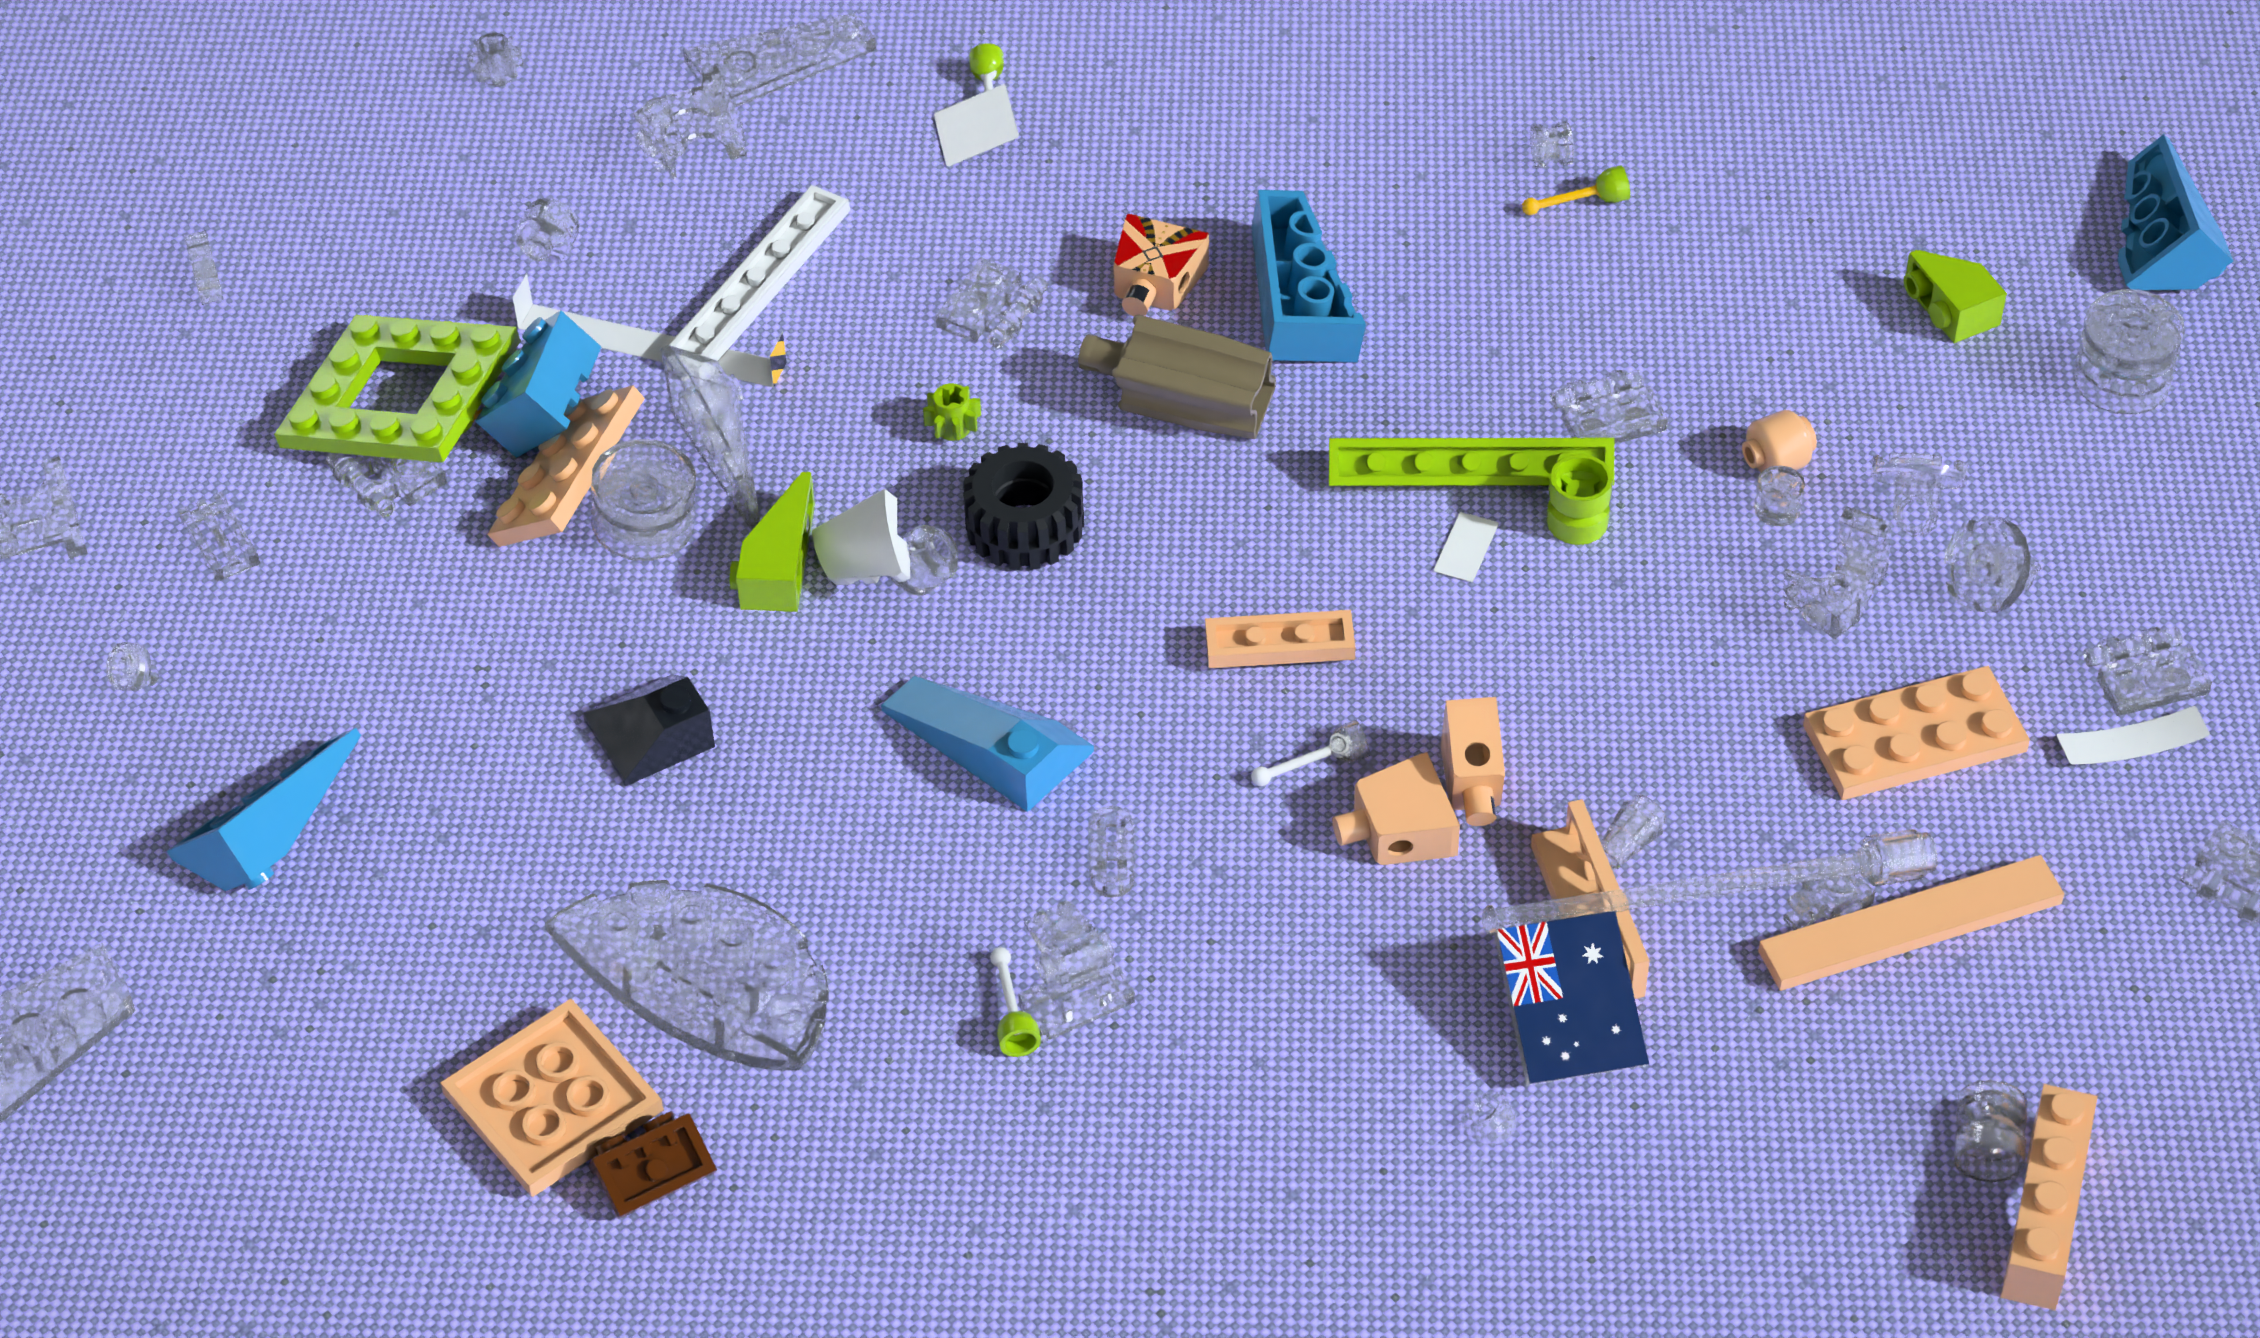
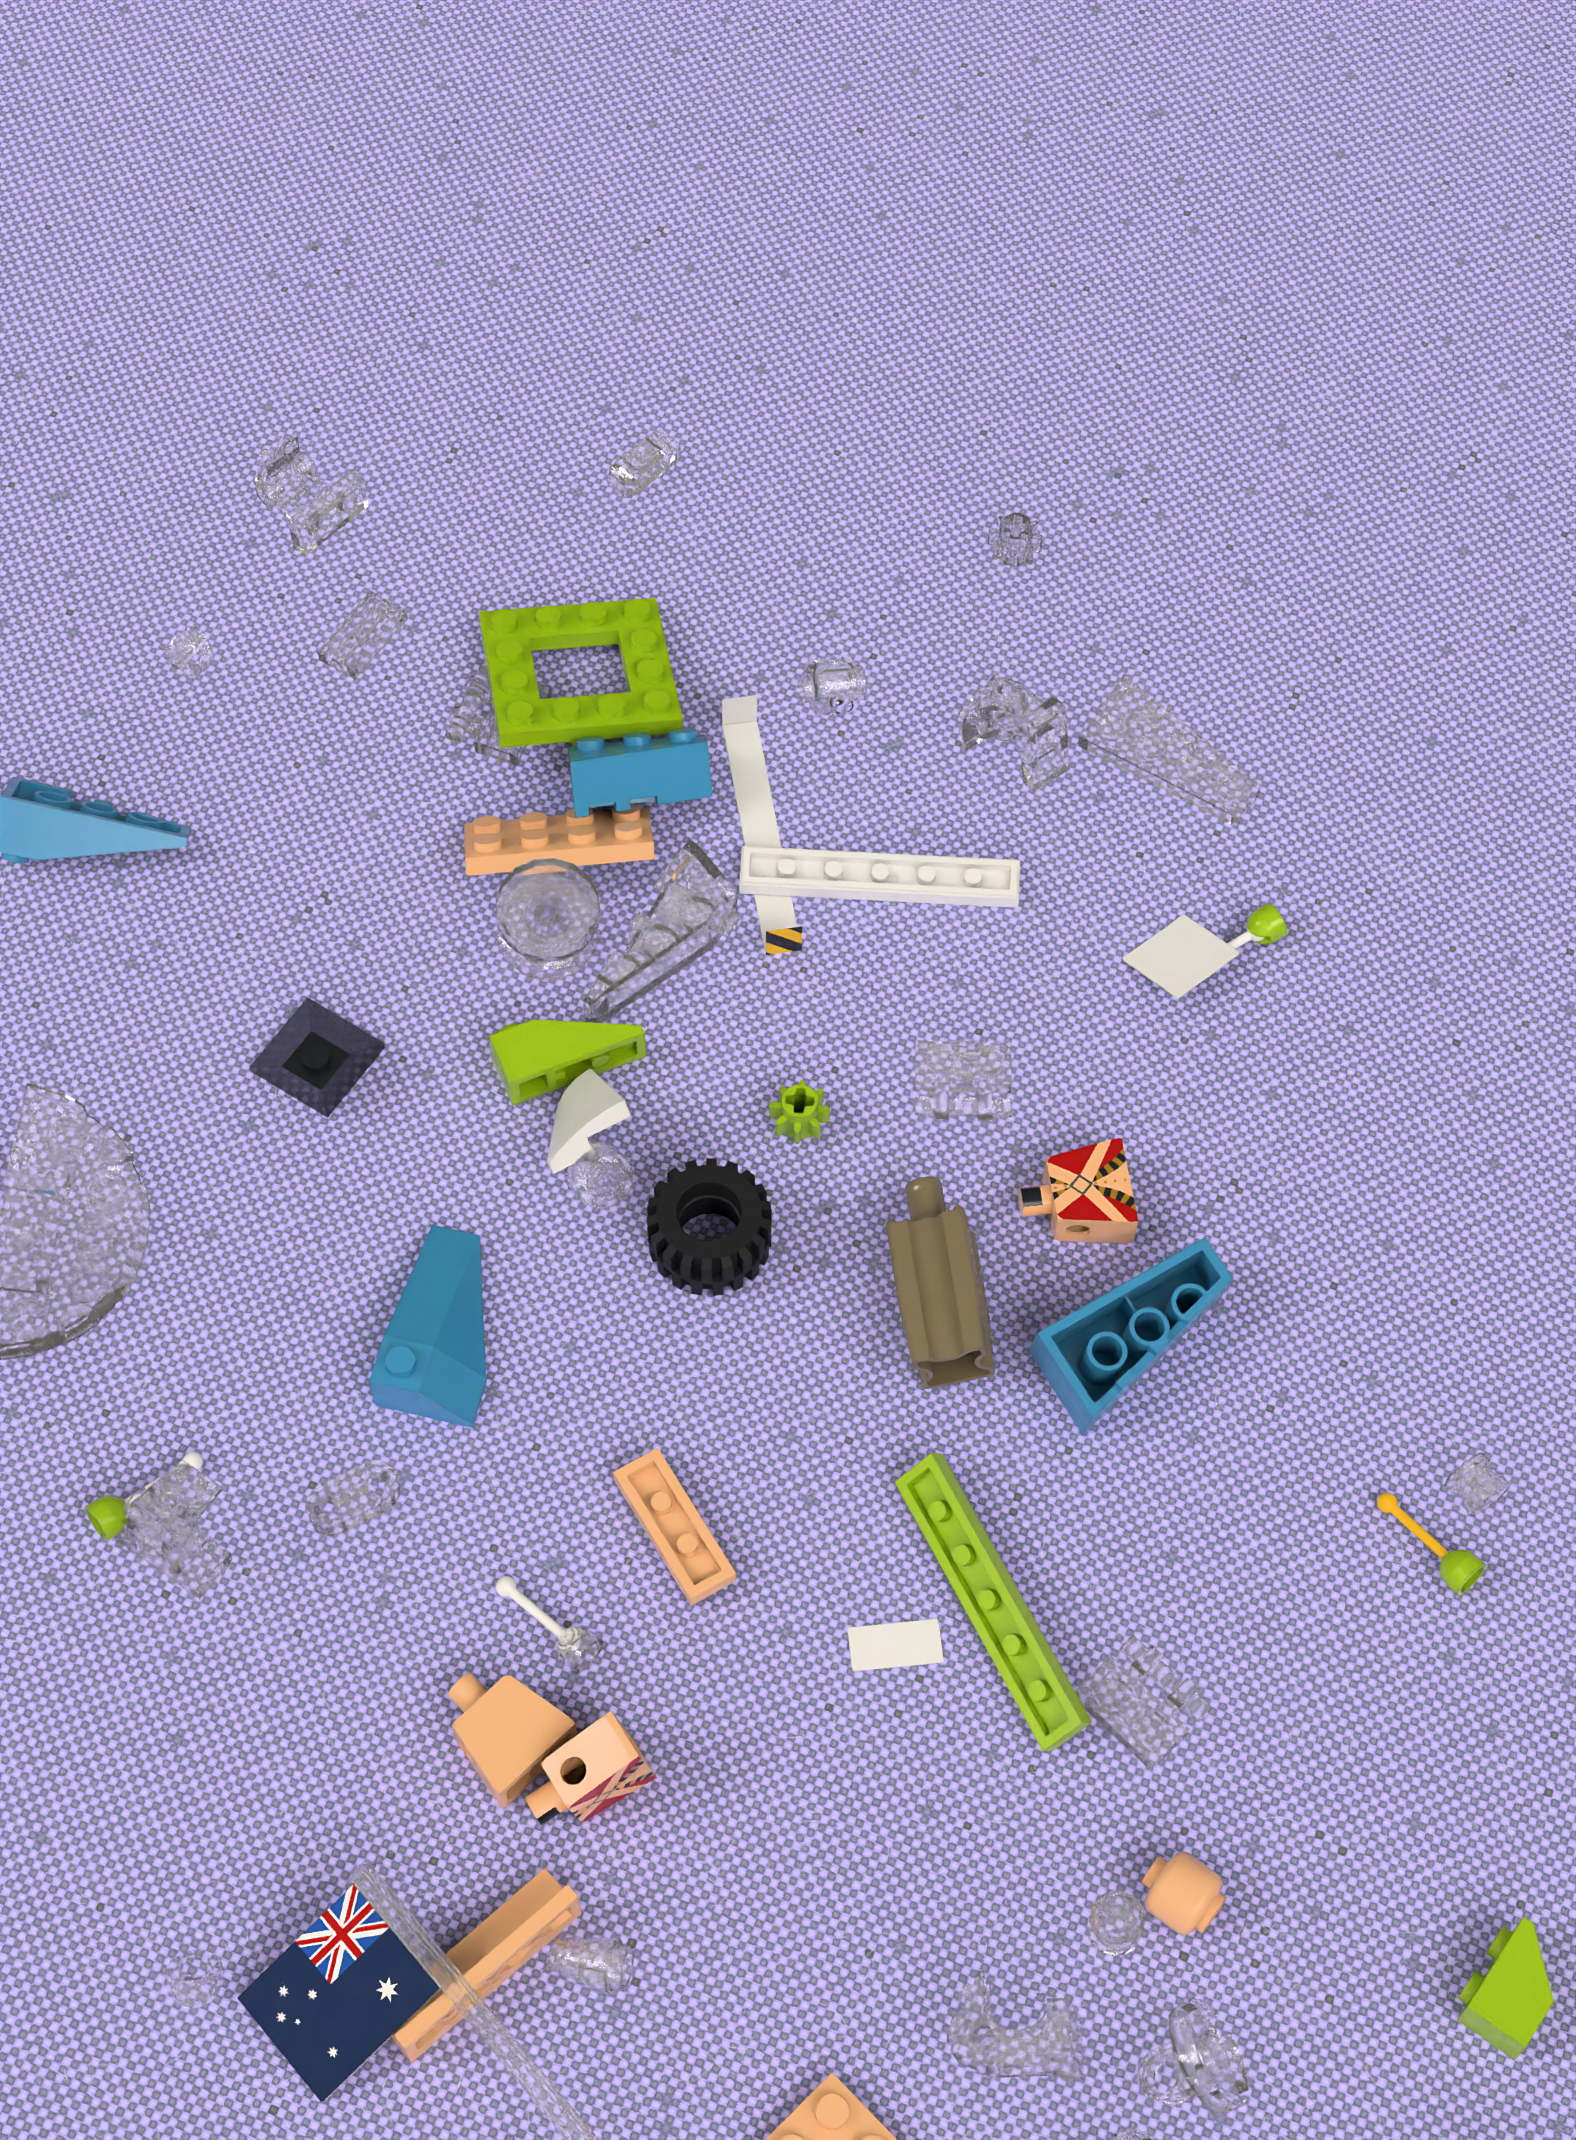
camera: 60 degrees right, 10 degrees up
lime wheel [1546,454,1613,545] -> none

